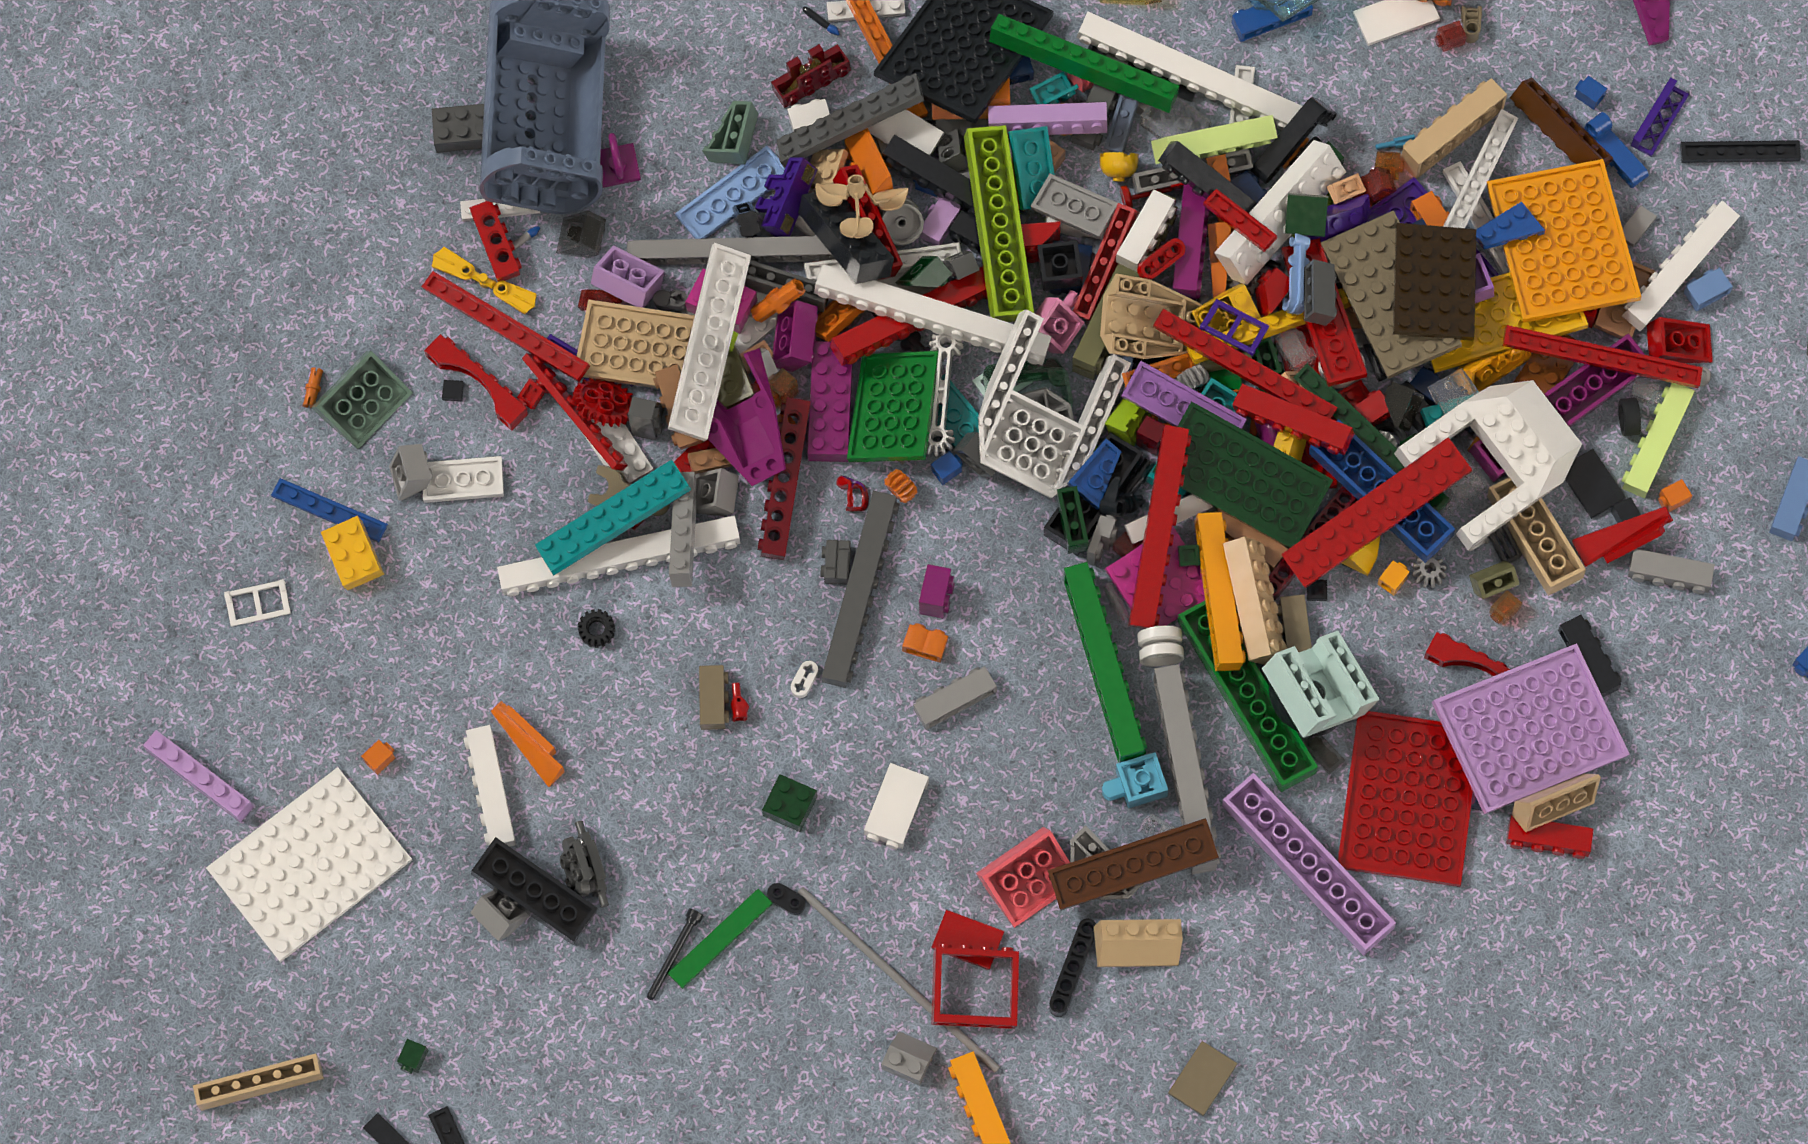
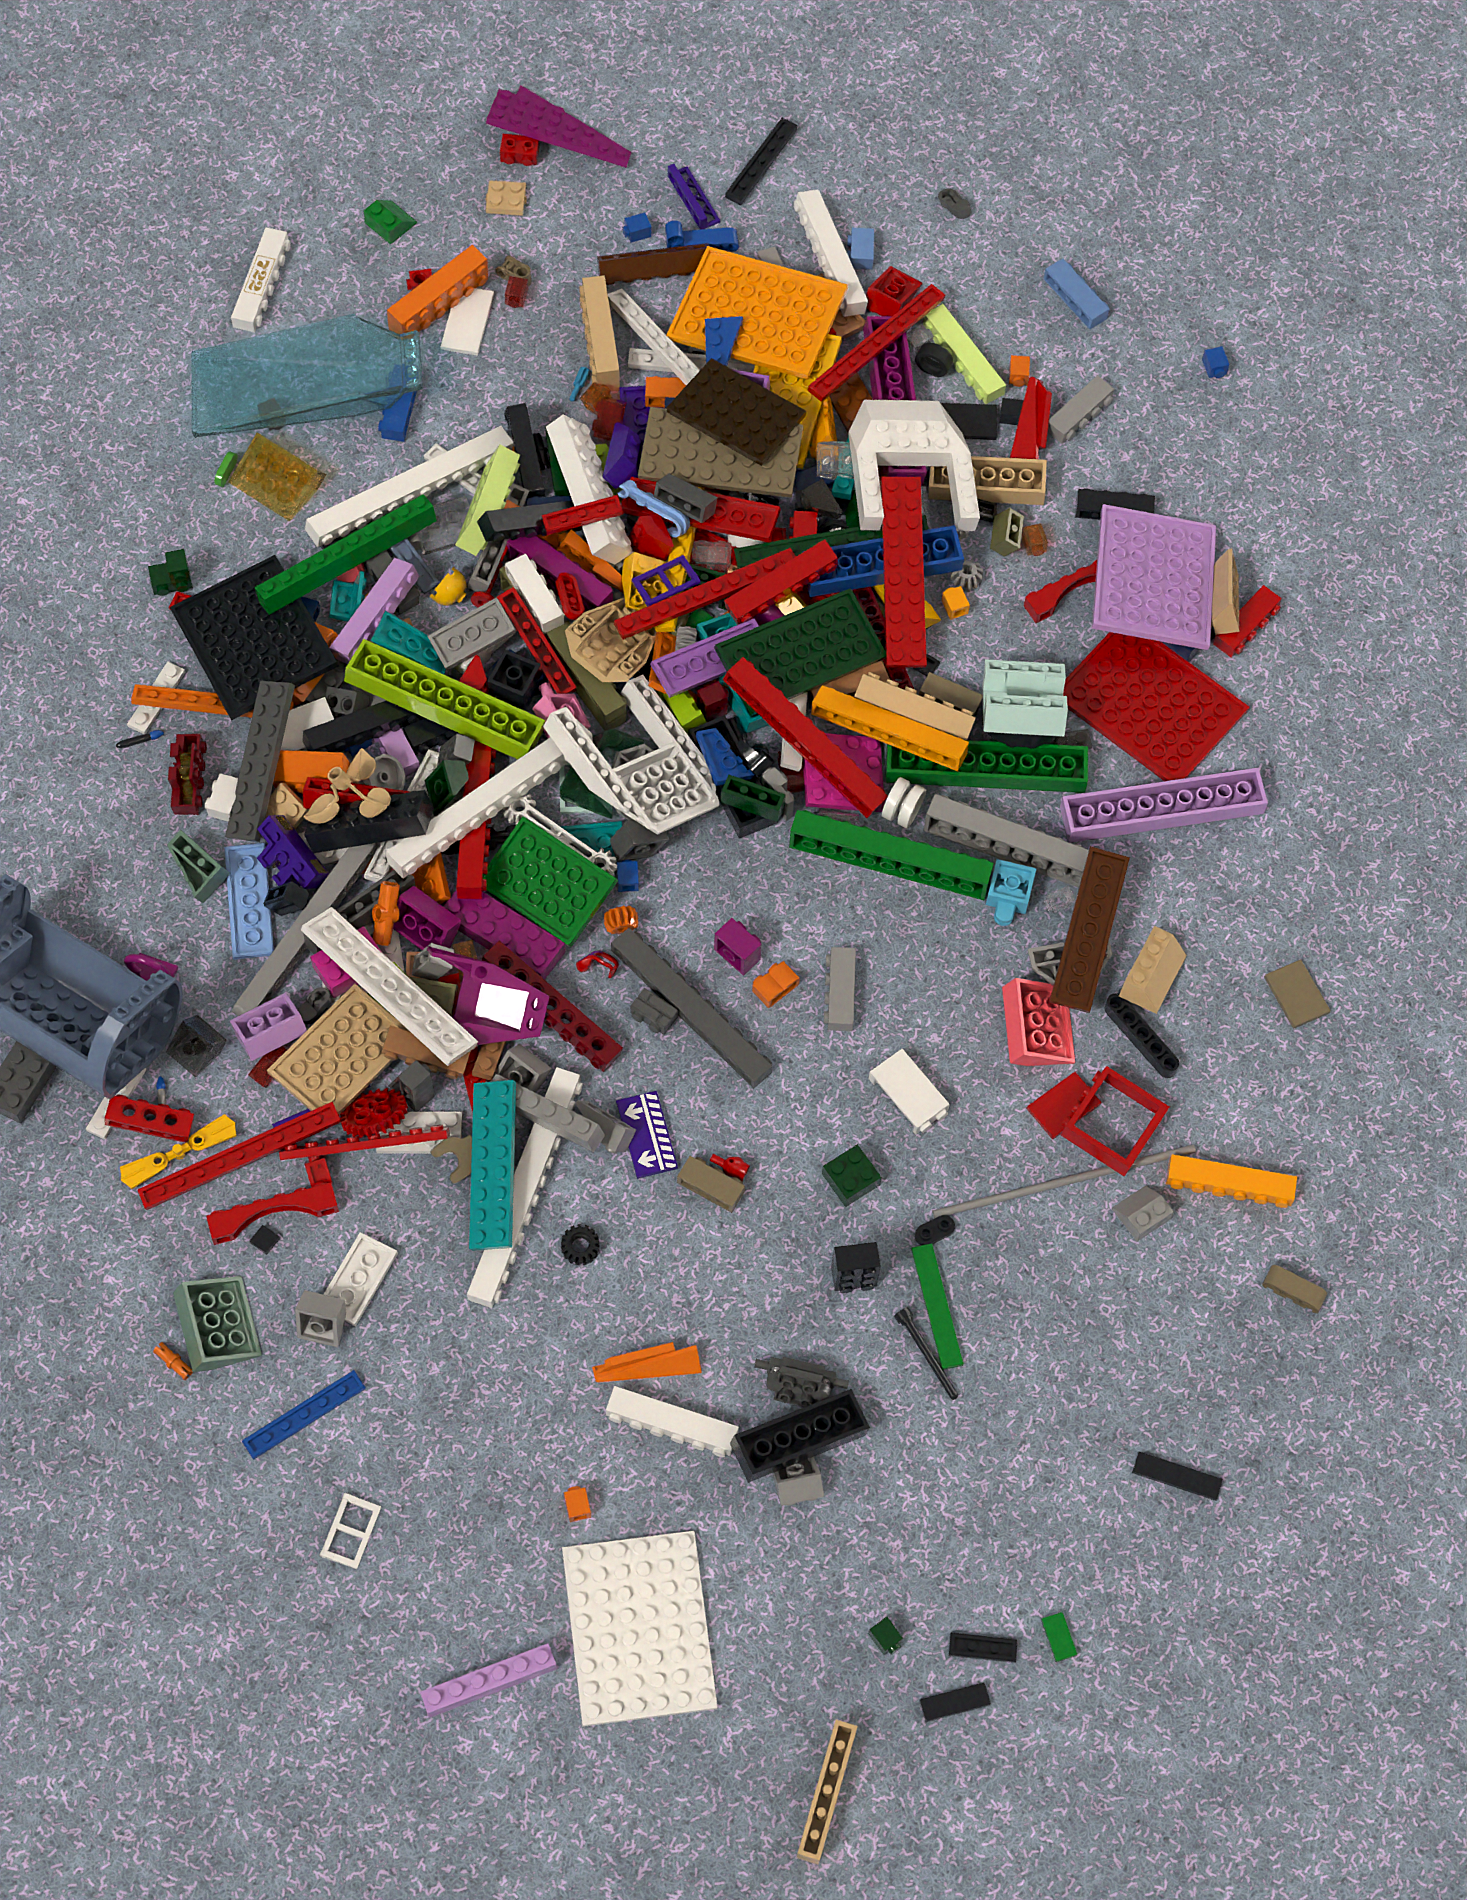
camera: 65 degrees left, 5 degrees down
yellow brick [321,516,385,591] -> none
white beam [791,661,818,698] -> none
dark green plate [1177,544,1200,567] -> none
dark green tile [1285,193,1328,237] -> none
light nougat plate [1327,173,1366,204] -> none
none -> light grey slope [576,1100,636,1154]
none -> dark purple tile [616,1091,678,1179]
none -> black brick [831,1242,881,1293]

